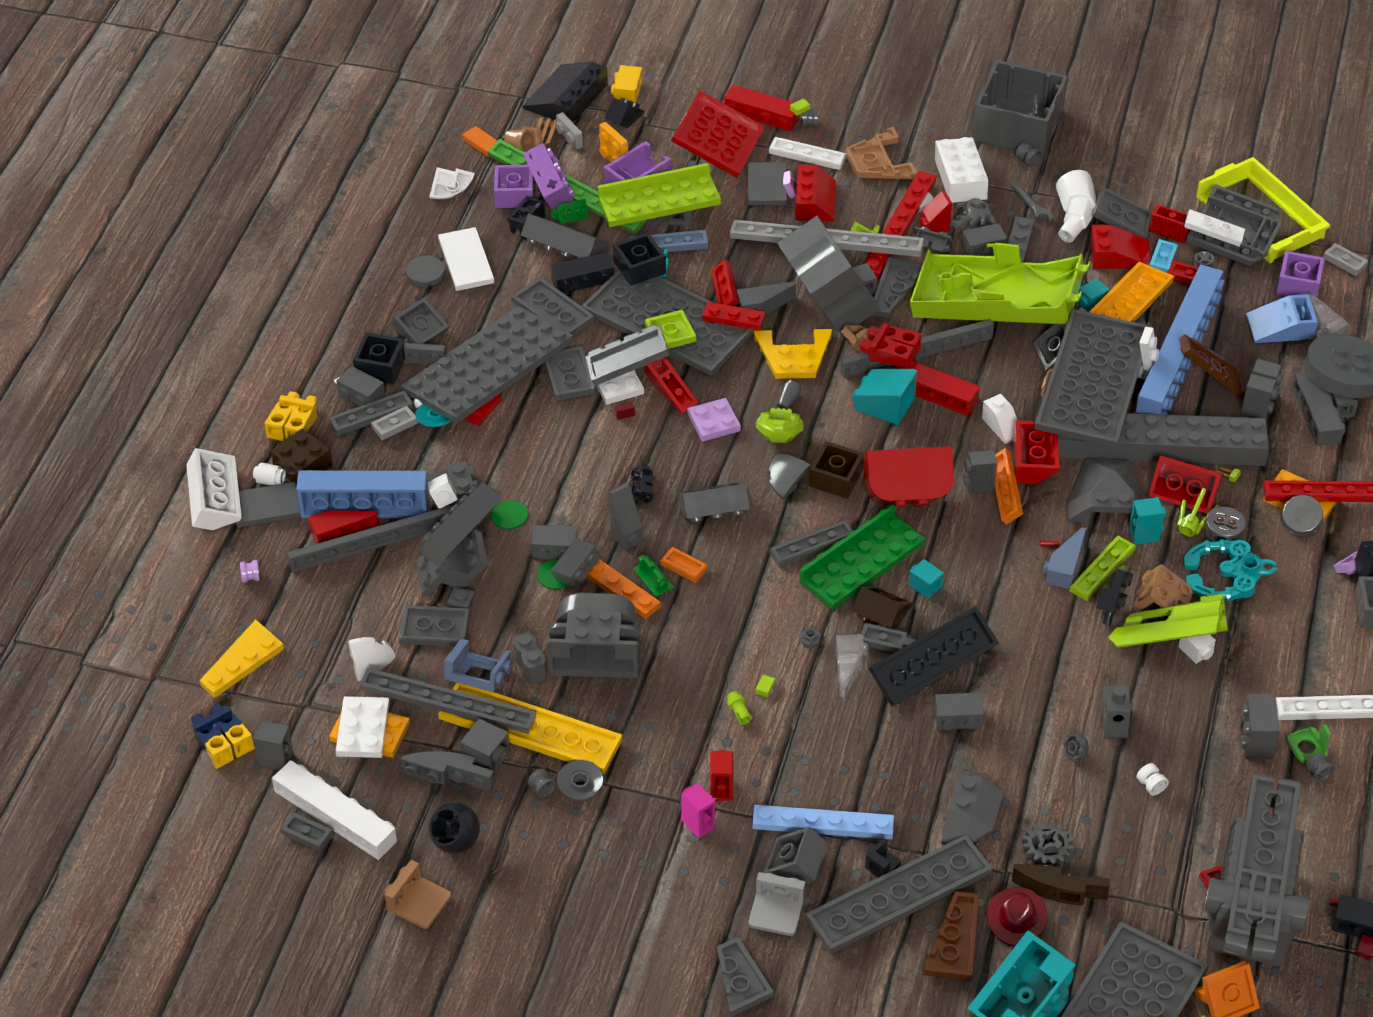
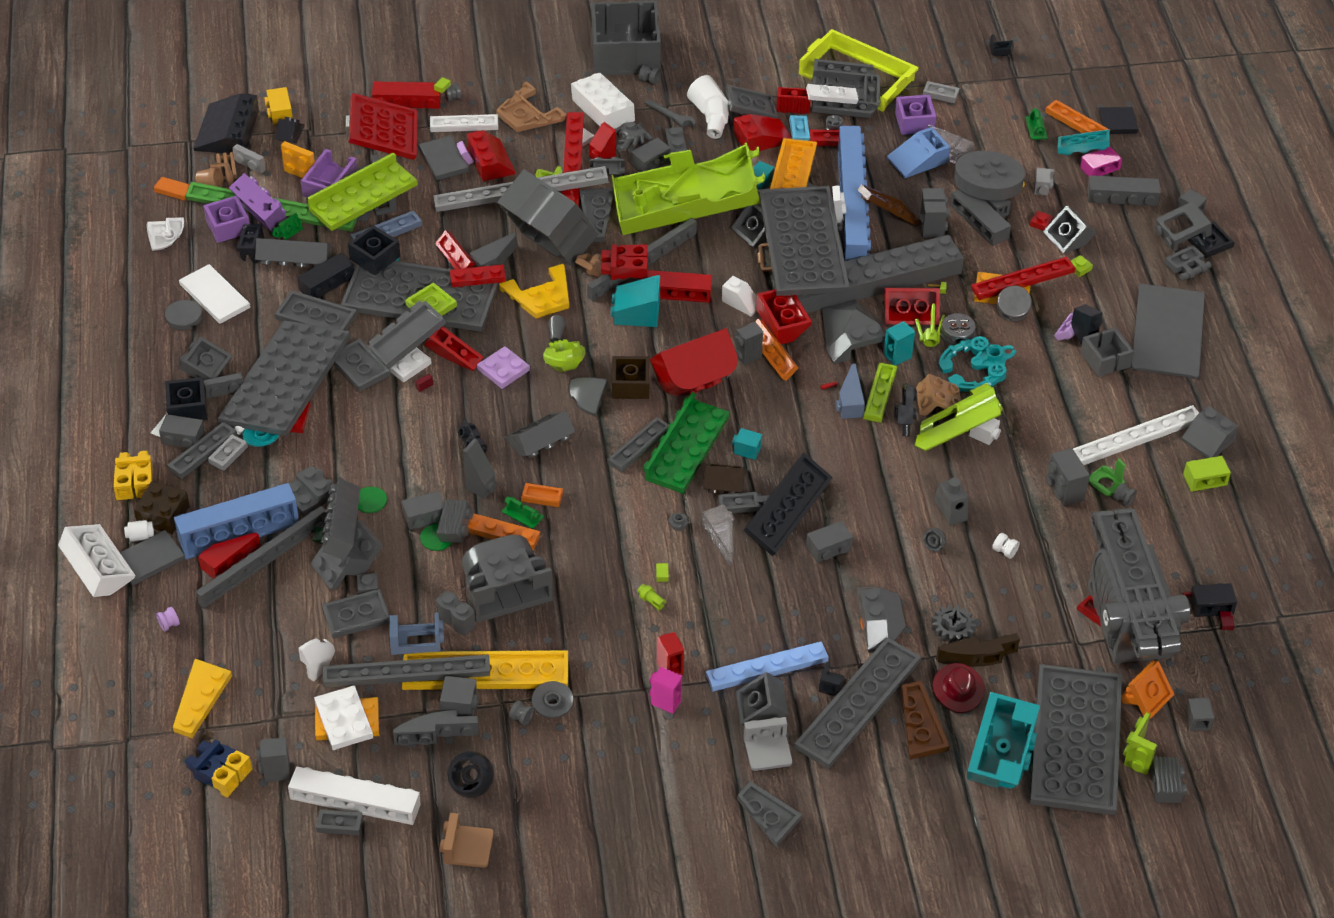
camera: 25 degrees left, 0 degrees up
white brick [427,473,458,509] -> none

